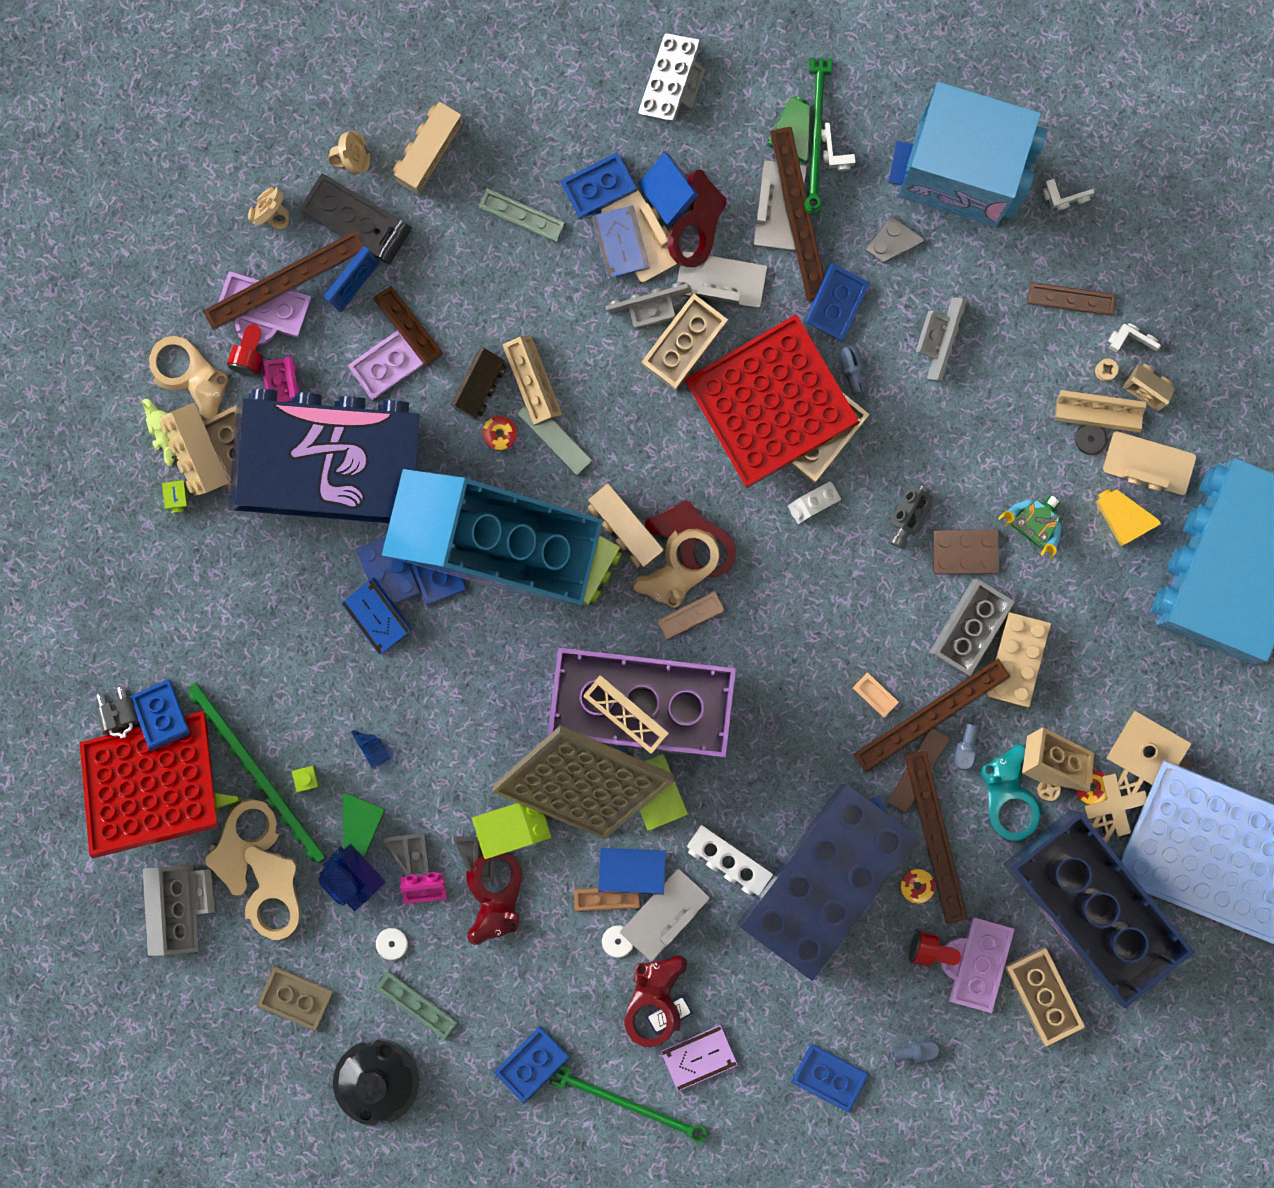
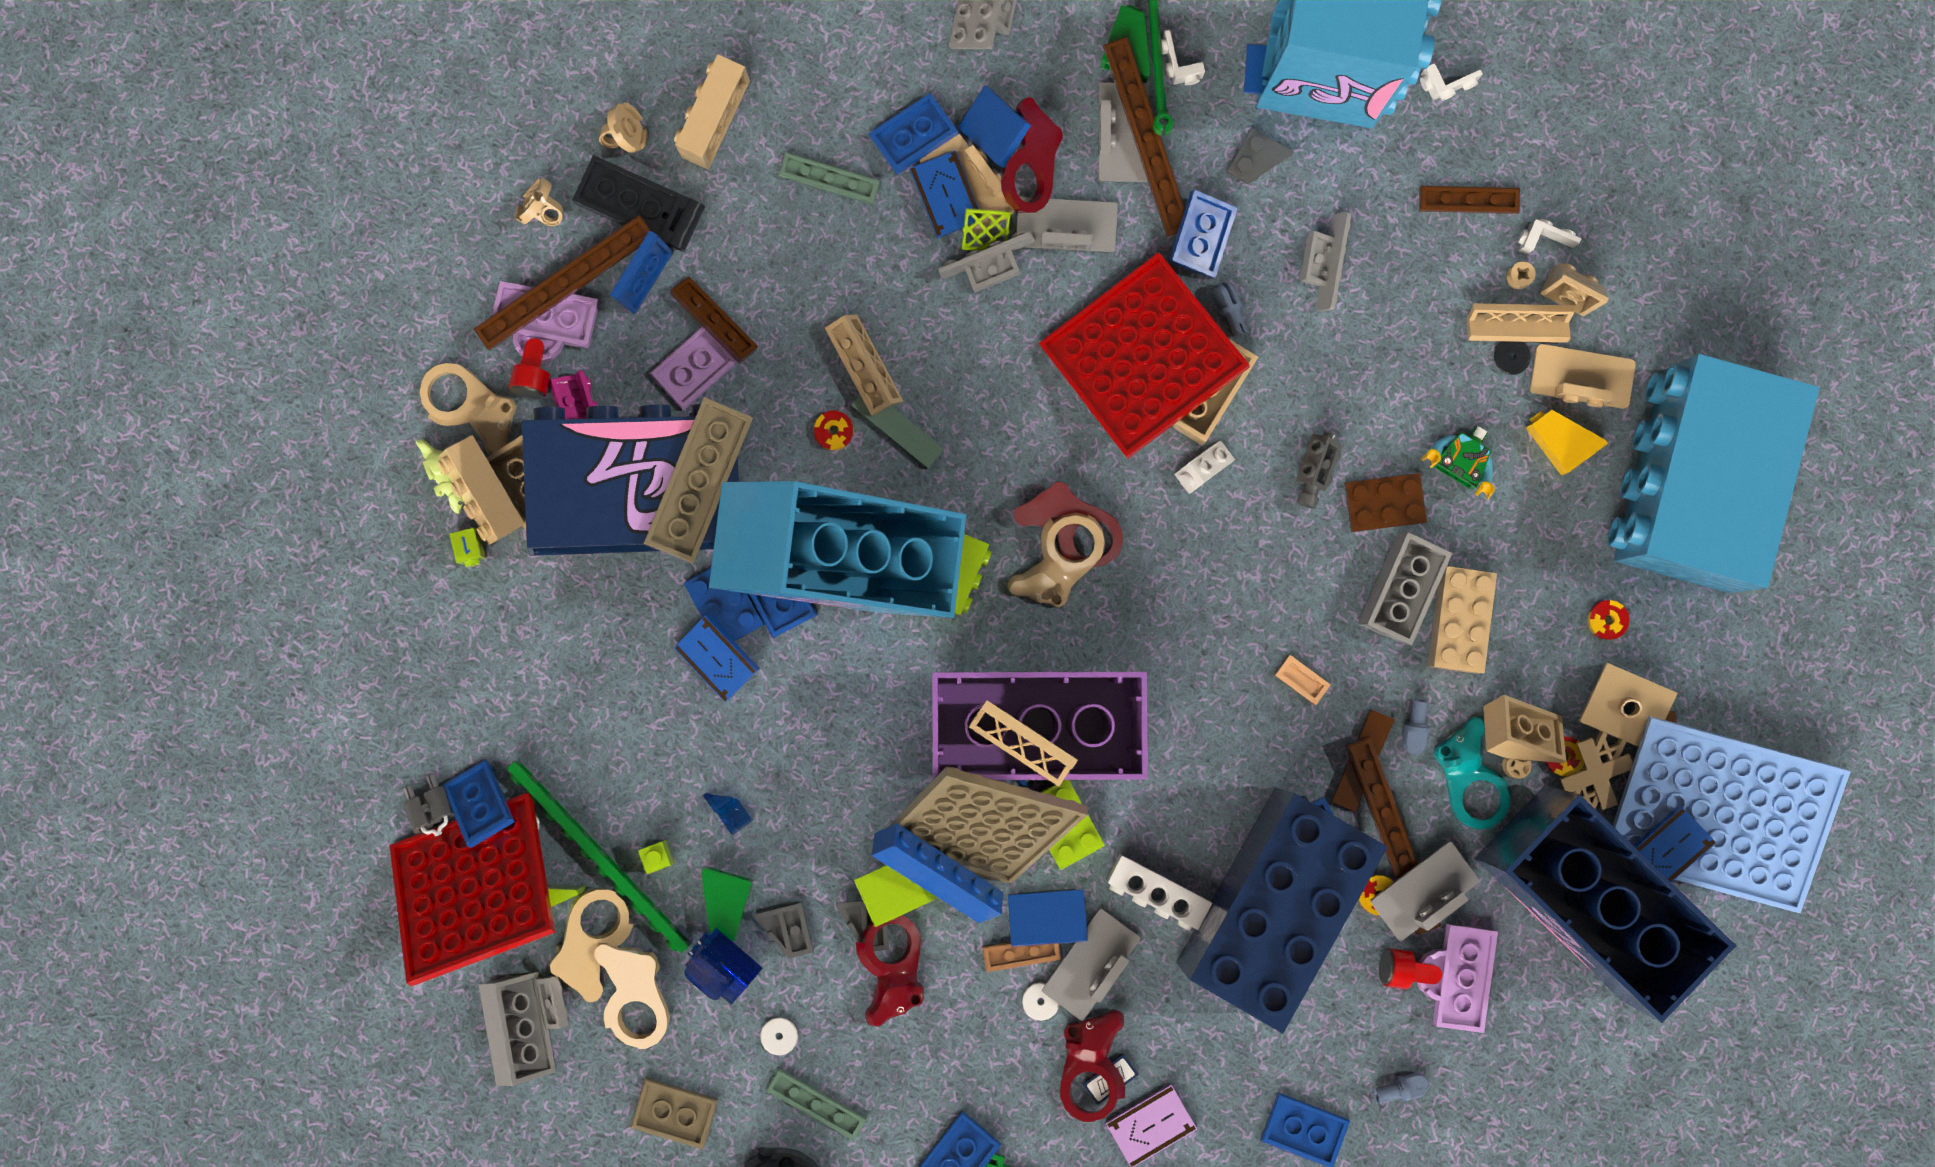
camera: 10 degrees left, 0 degrees up
dark pink bracket [400,872,447,904] -> none
dark brown slope [451,346,507,420] -> none
tan brick [588,484,664,569] -> none
tan brick [641,293,728,391] -> none
medium nougat tile [657,591,725,640] -> none
reddish brown tile [854,658,1011,773] -> none
tan brick [1005,947,1085,1046] -> none
none -> dark tan plate [644,397,753,564]
none -> blue brick [872,823,1003,923]
none -> lime window [961,208,1011,251]
none -> light grey bracket [1370,841,1479,941]
none -> red piece [1587,600,1630,640]
none -> blue tile [1633,805,1717,882]

